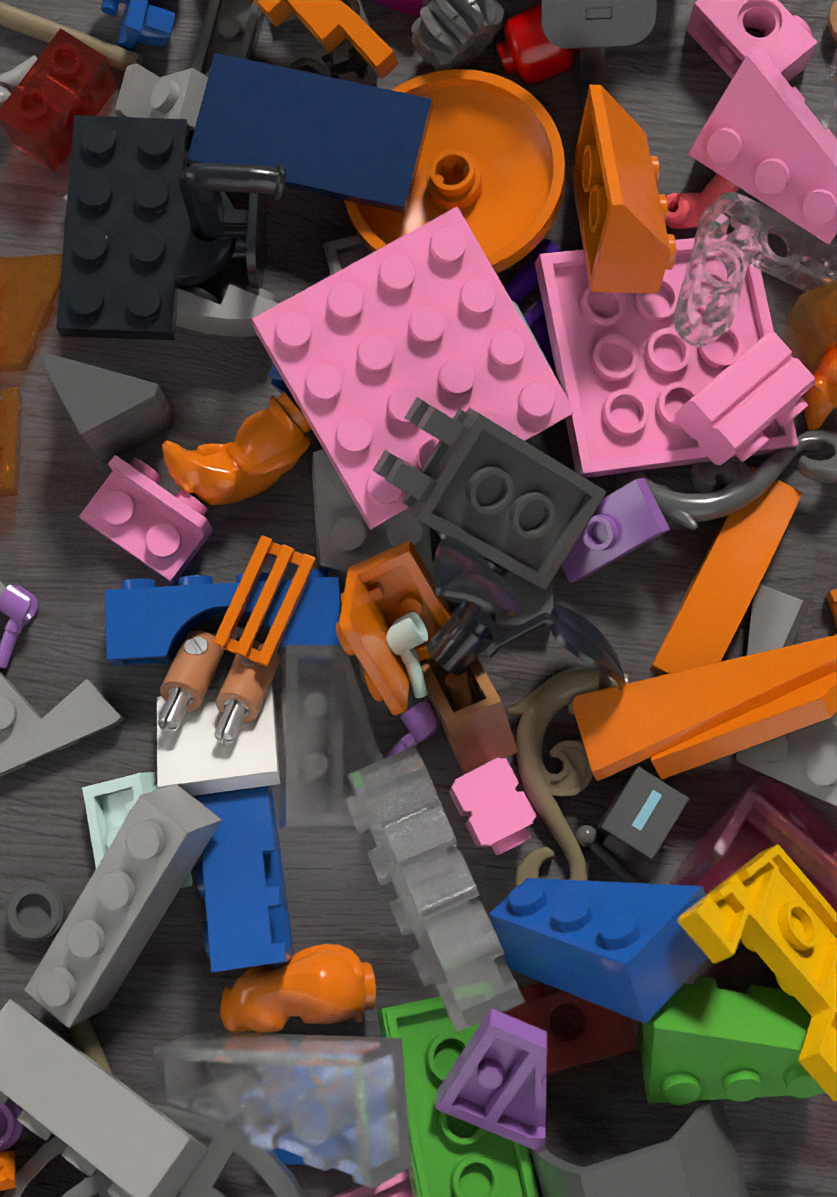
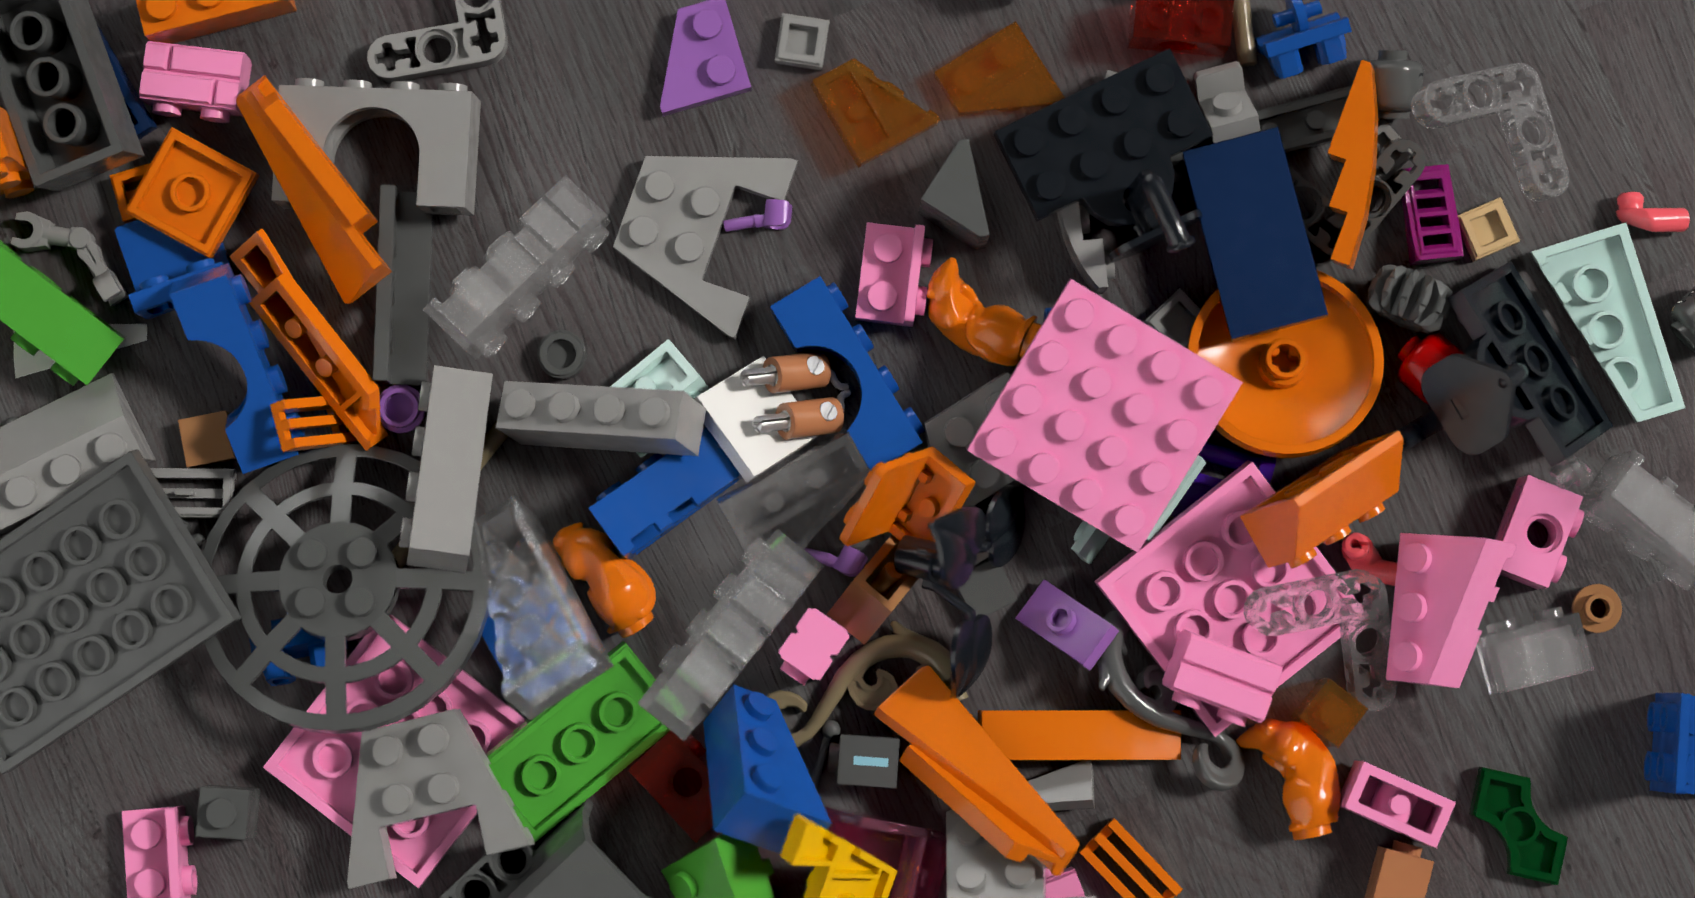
camera: 60 degrees right, 5 degrees up
orange tile [213,535,317,668] -> none
dark grey tile [373,397,607,590] -> none
light aqua hand [386,612,429,698] -> none
medium lavender wing [435,1008,547,1152] -> none

